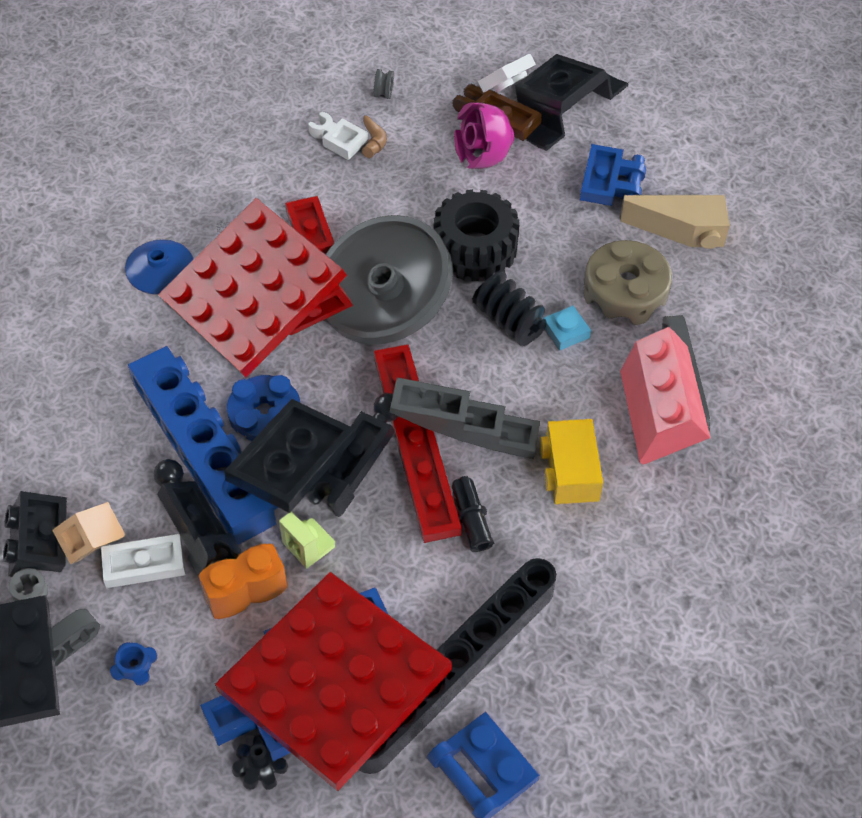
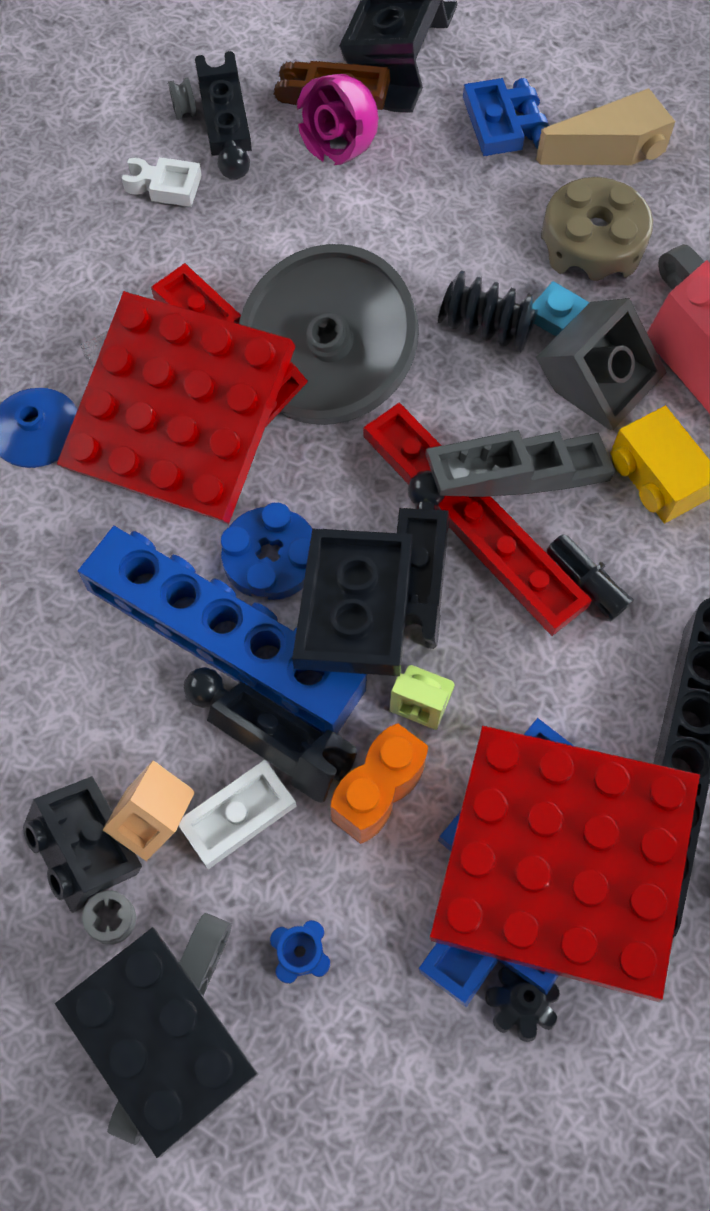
camera: 25 degrees left, 10 degrees up
medium nougat animal [362,115,387,158] -> none
black tyre [433,189,520,281] -> none
white plate [478,54,536,93] -> none
none -> black plate [195,51,252,180]
none -> dark grey slope [536,298,667,430]

